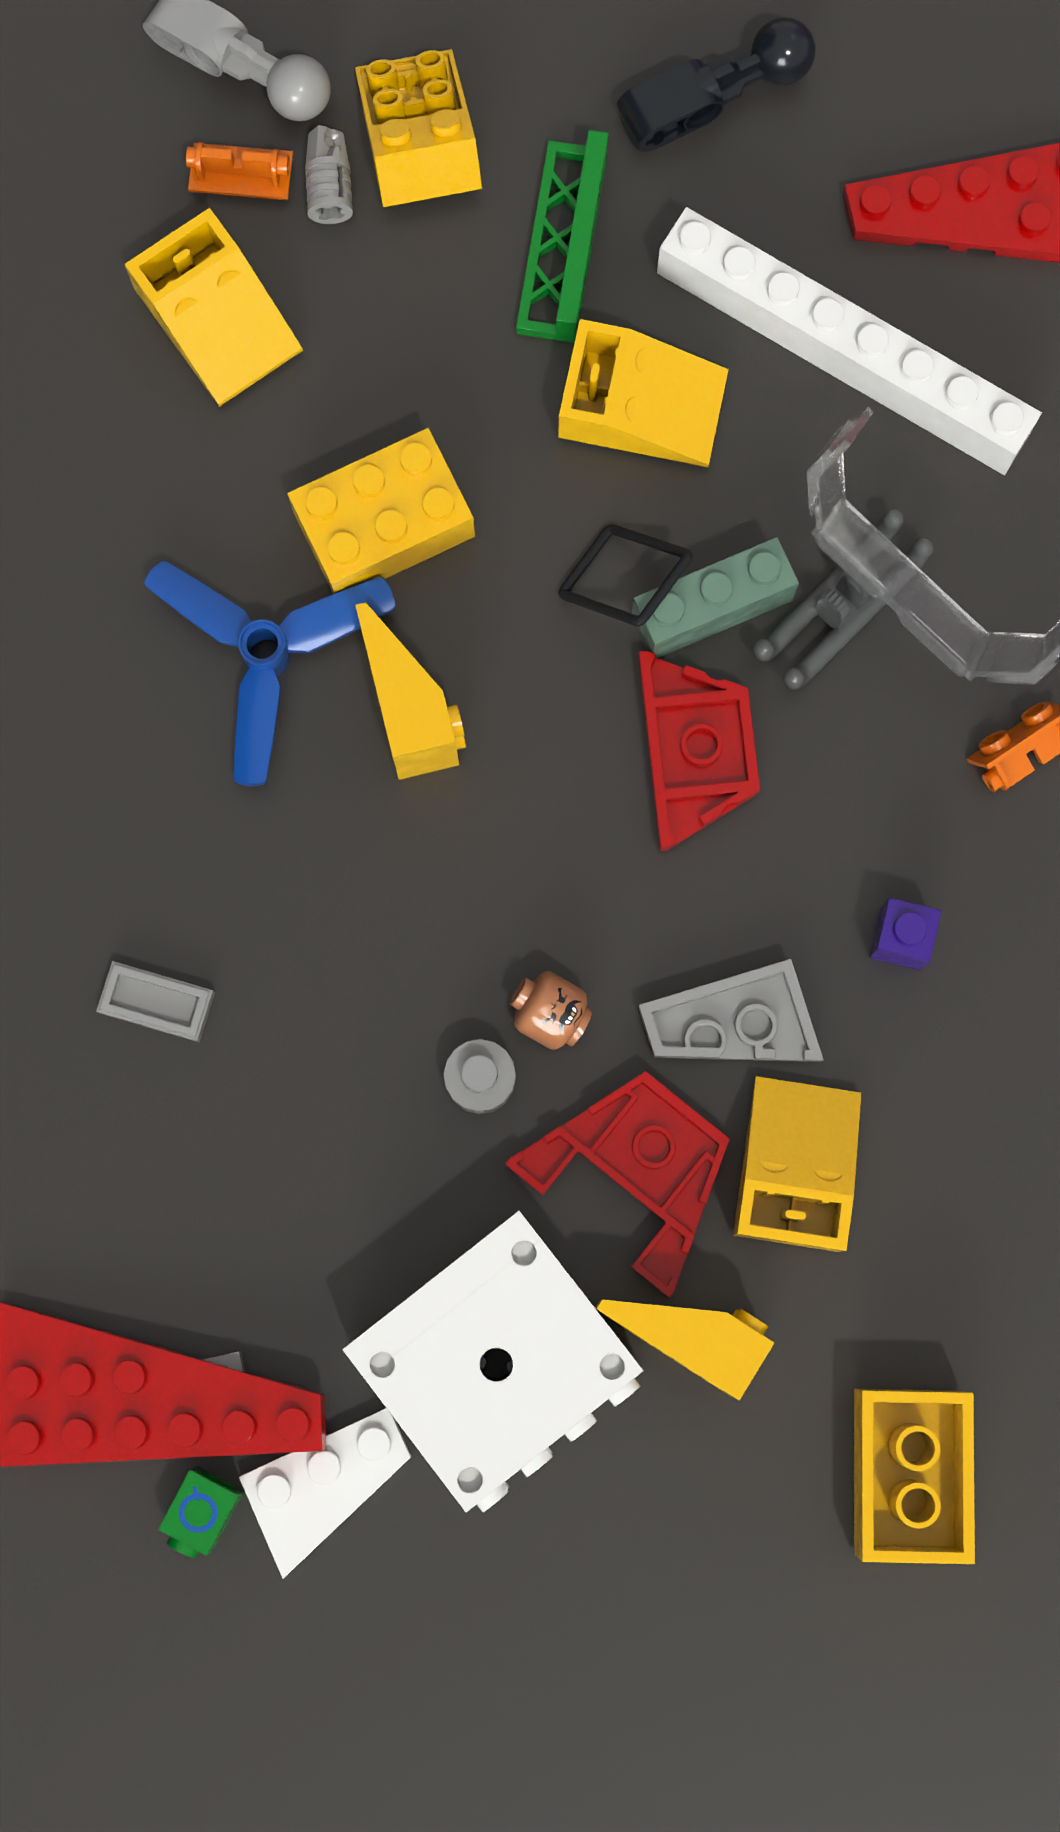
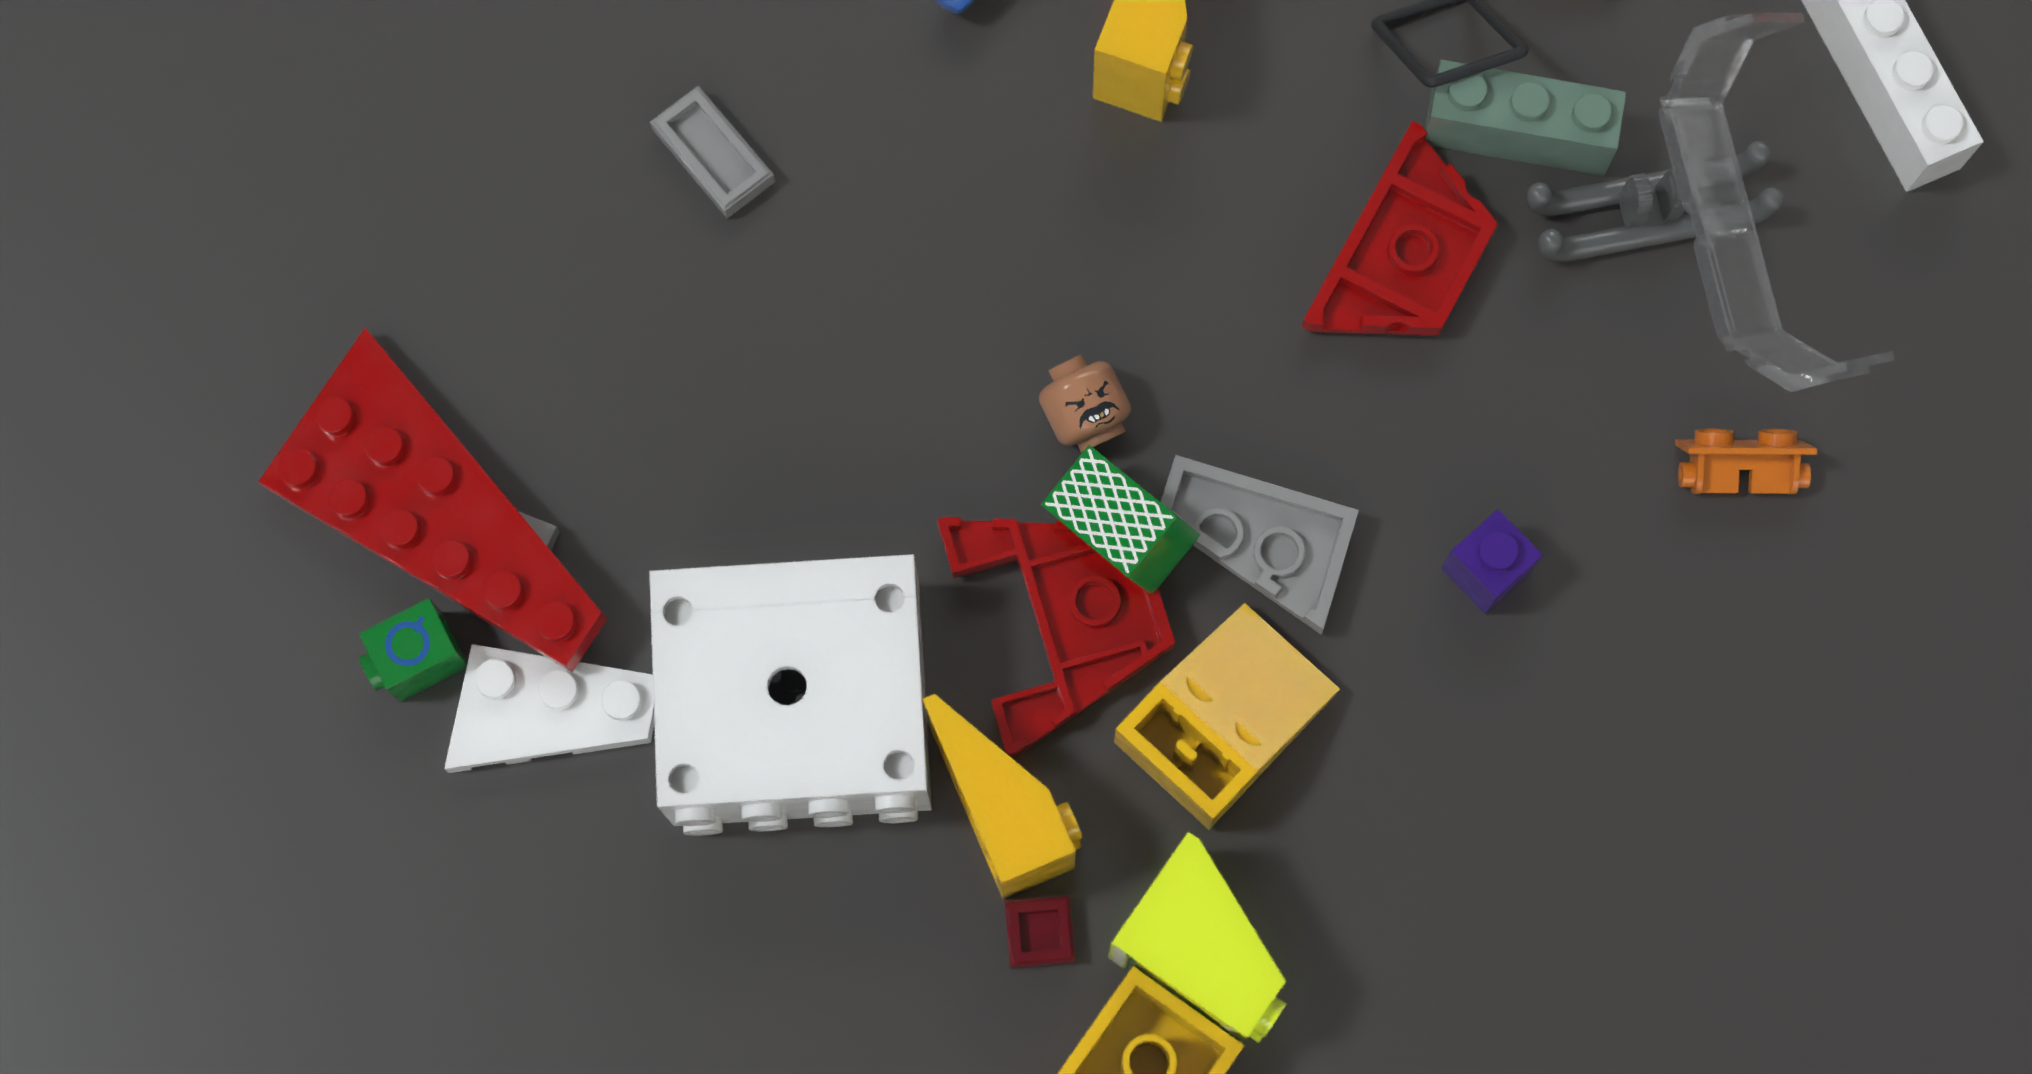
camera: 35 degrees right, 5 degrees down
light grey piece [444,1039,516,1114] -> none
none -> dark red tile [1004,896,1075,969]
none -> green panel [1041,445,1200,594]
none -> neon yellow slope [1108,832,1287,1044]

